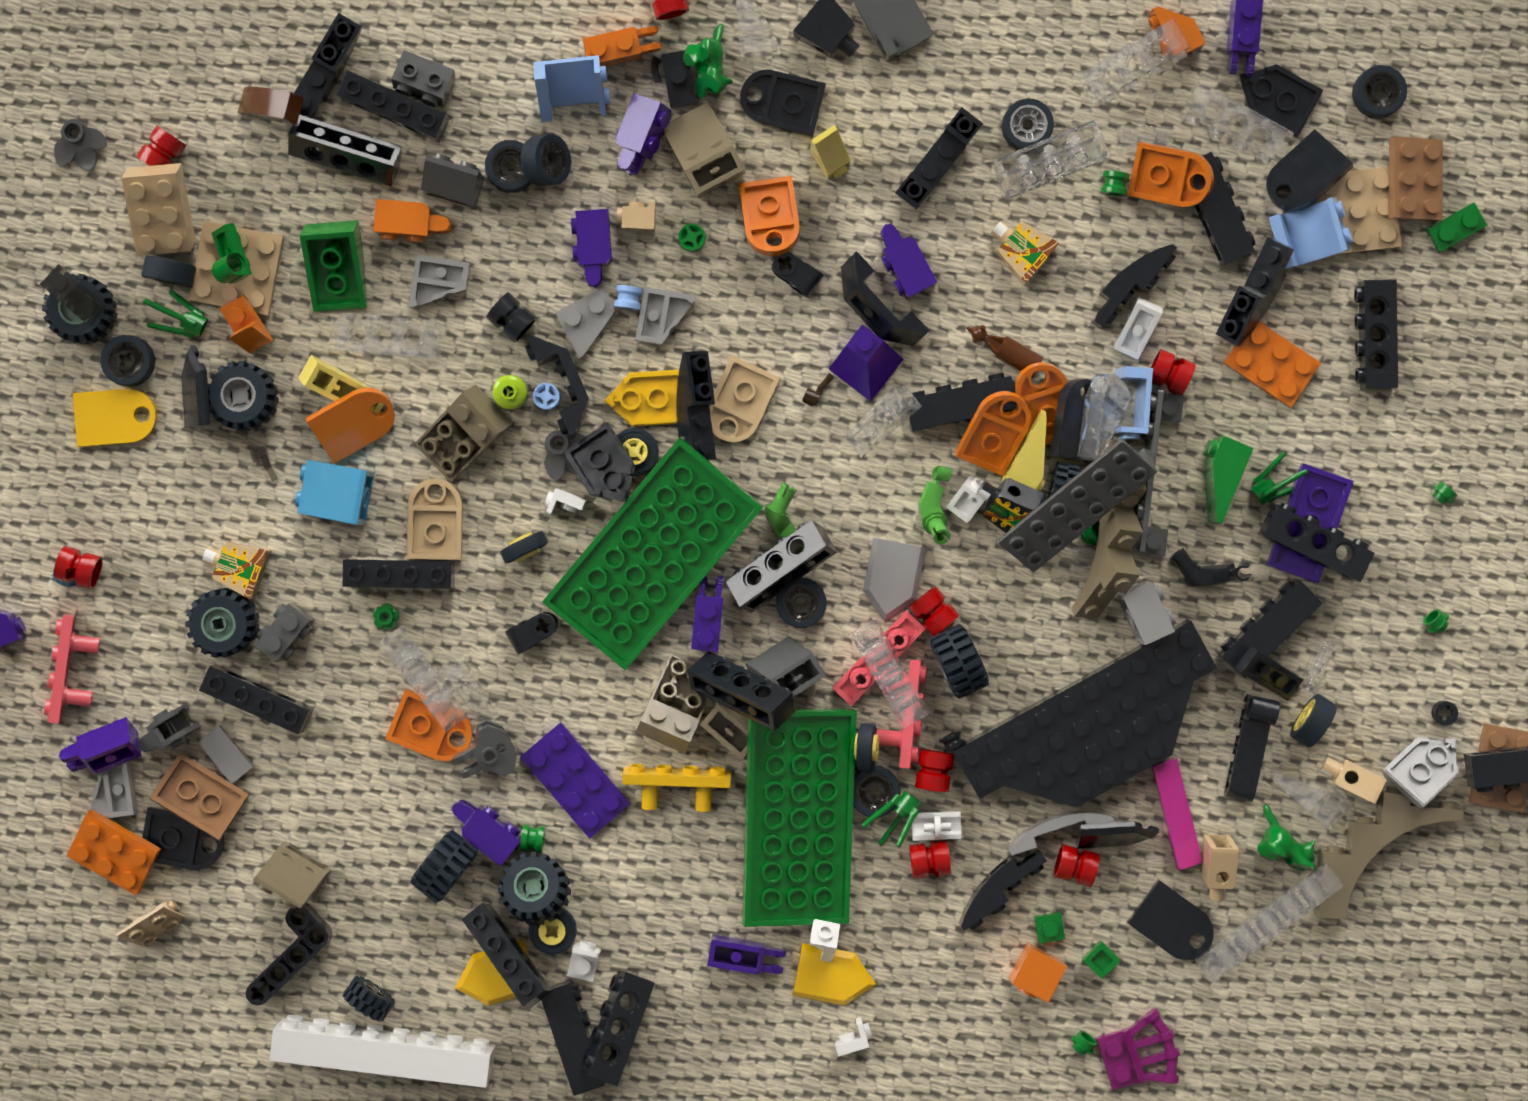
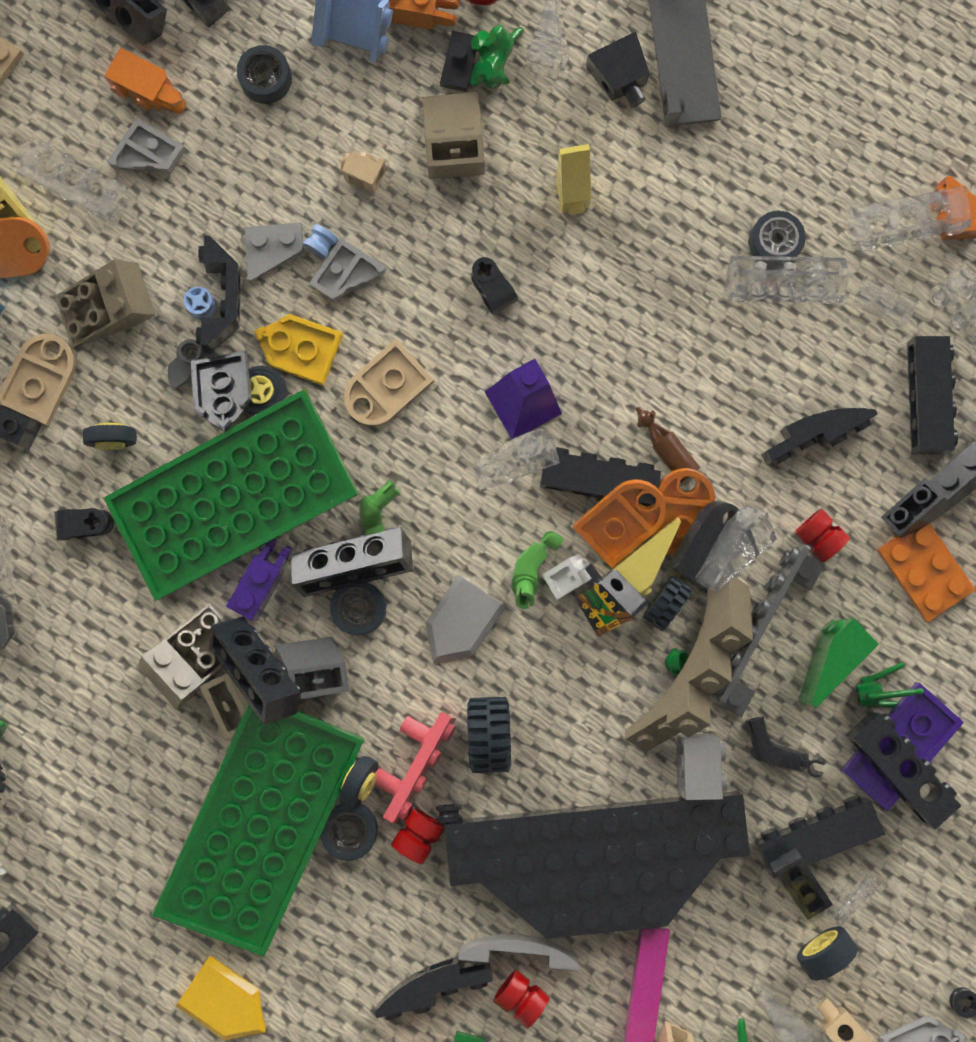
camera: 30 degrees right, 5 degrees down
green slope [300,220,367,312] -> none
dark grey slope [421,153,485,209] -> none
black wheel [486,292,537,343] -> none
lime head [492,375,529,411] -> none
black wheel [520,133,571,187] -> none
dark purple plate [520,722,631,839] -> none
white bracket [544,488,587,515] -> none
dark purple hinge [571,209,612,288] -> none
hinge [615,93,672,176] -> none
yellow plate [622,764,731,812] -> none
black leg [651,56,662,83] -> none
black slope [676,351,716,461] -> none
green wheel [678,223,706,252] -> none
dark purple hinge [707,934,786,974] -> none
orange tile [738,176,800,256] -> none
black tile [740,70,826,137] -> none
dark brown hand [802,373,834,406] -> none
white bracket [810,919,840,962] -> none
coral plate [832,610,926,706] -> none
black slope [841,251,929,346] -> none
clear brick [849,620,930,729] -> none
green plant [862,791,922,847] -> none
dark purple hinge [880,223,937,299] -> none
black slope [895,107,983,210] -> none
red wheel [909,586,959,637] -> none
red wheel [909,840,951,880] -> none
white hips [912,811,961,841] -> none
torso [991,221,1059,285] -> none
dark grey bracket [998,439,1158,573] -> none
black tile [1076,821,1159,849] -> none
green wheel [1100,170,1130,197] -> none
light blue panel [1111,366,1153,440] -> none
white plate [1114,297,1163,360] -> none
orange tile [1127,142,1214,207] -> none
black beam [1224,694,1280,802] -> none

